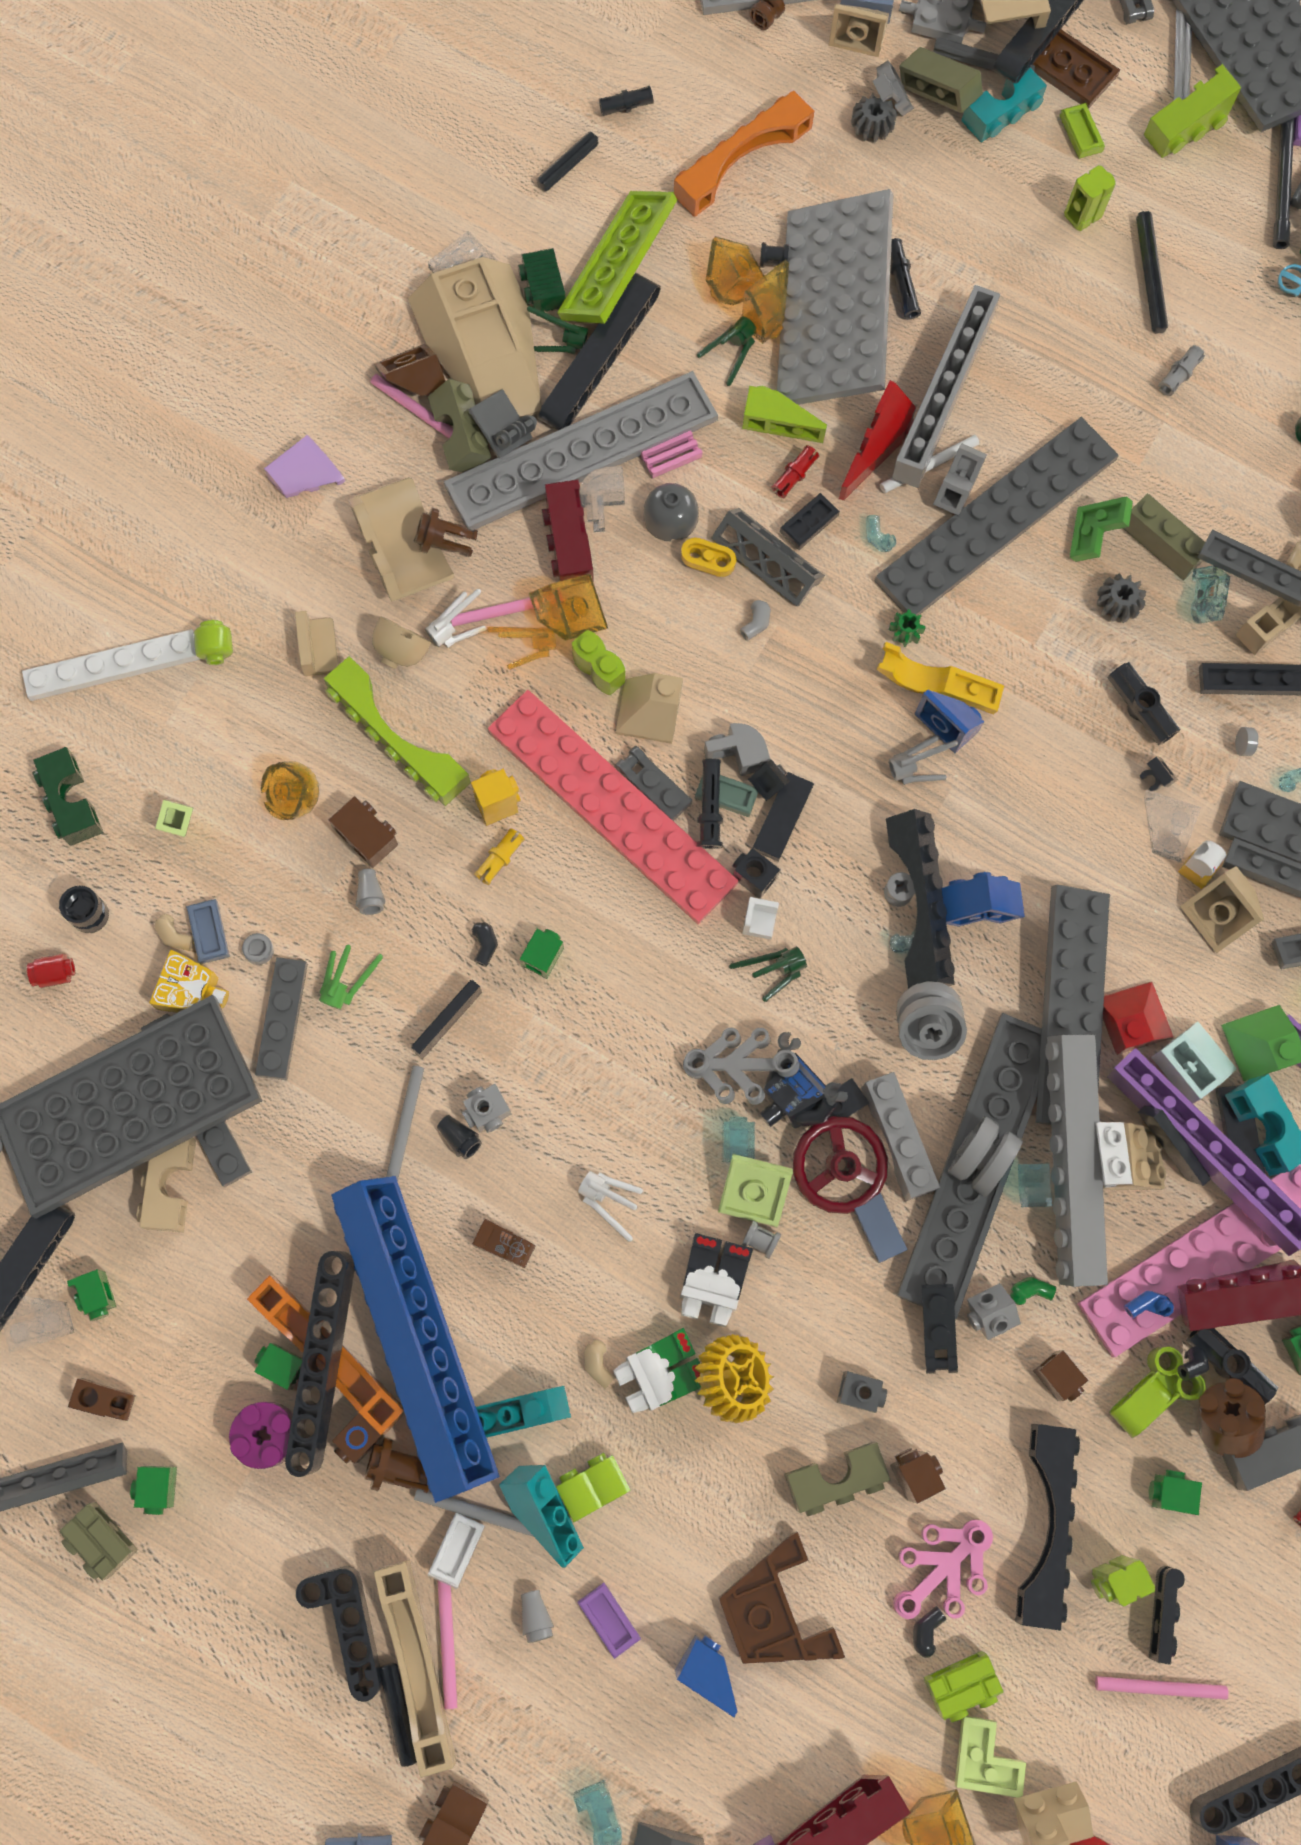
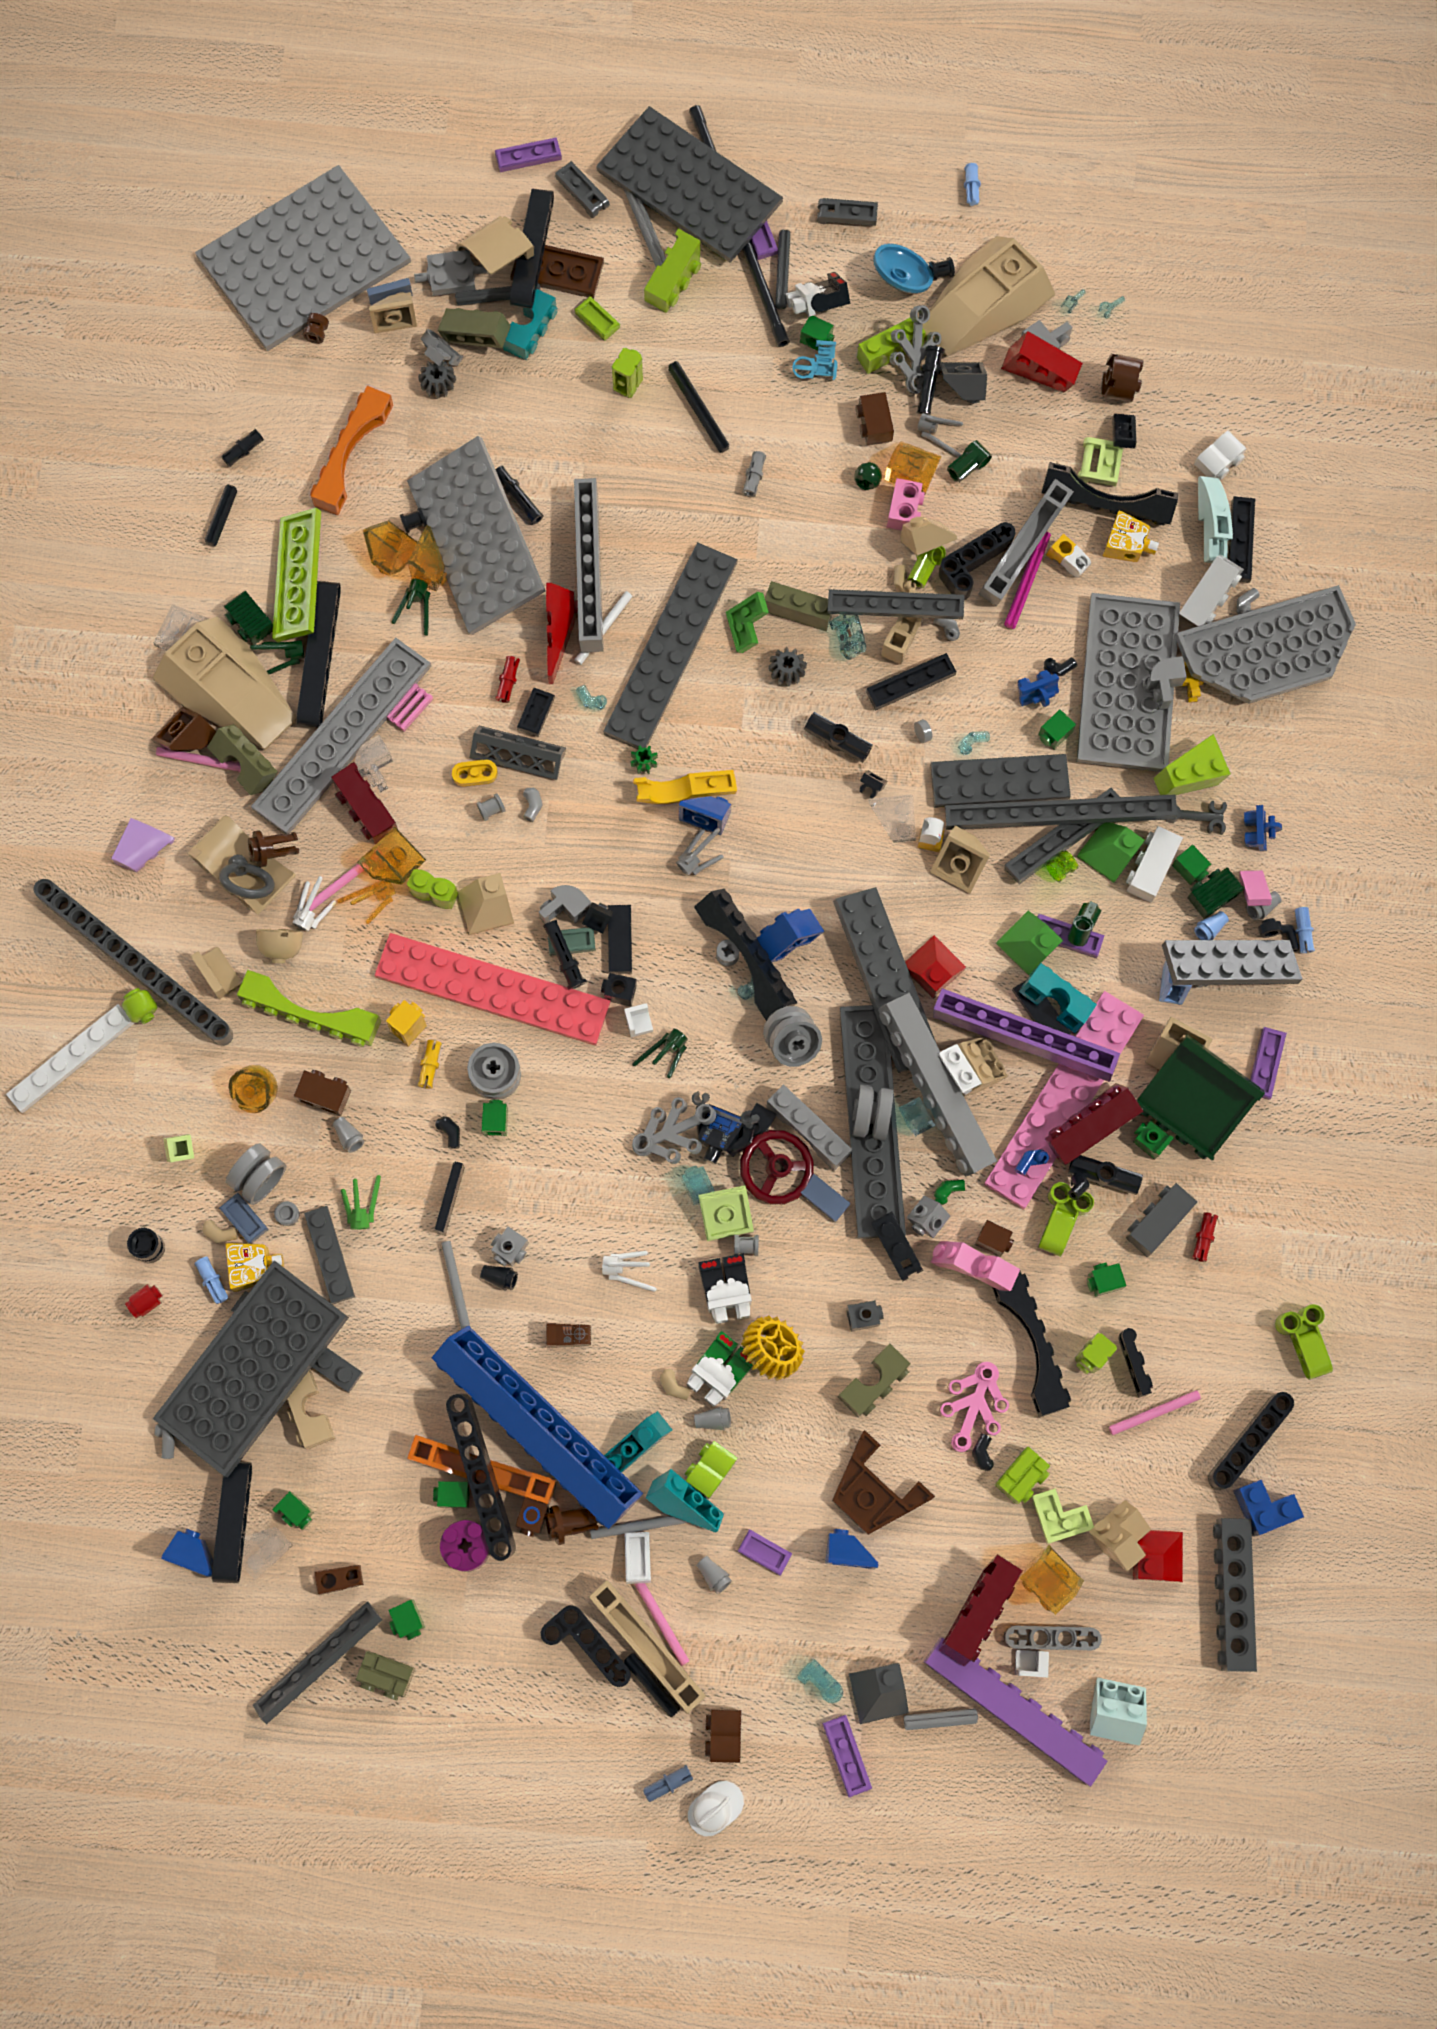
camera: 25 degrees left, 0 degrees up
dark green arch [33,747,104,846] -> none
dark grey hinge [469,389,537,459] -> none
dark grey plate [614,746,692,821] -> none
dark grey cylinder [644,483,699,542] -> none
lime slope [742,386,827,443] -> none
reddish brown brick [890,1448,946,1504] -> none
light grey brick [933,443,987,516] -> none
black tile [1137,1105,1211,1186] -> none
light aqua slope [1151,1022,1237,1103] -> none
reddish brown brick [1199,1378,1266,1458] -> none
none -> dark grey beam [33,879,233,1046]
none -> light blue axle [194,1257,228,1304]
none -> dark grey piece [219,855,275,899]
none -> light grey wheel [225,1143,287,1205]
none -> light grey wheel [467,1042,521,1100]
none -> light grey bush [476,793,506,821]
none -> light grey cone [694,1406,731,1431]
none -> bright pink arch [931,1241,1020,1291]

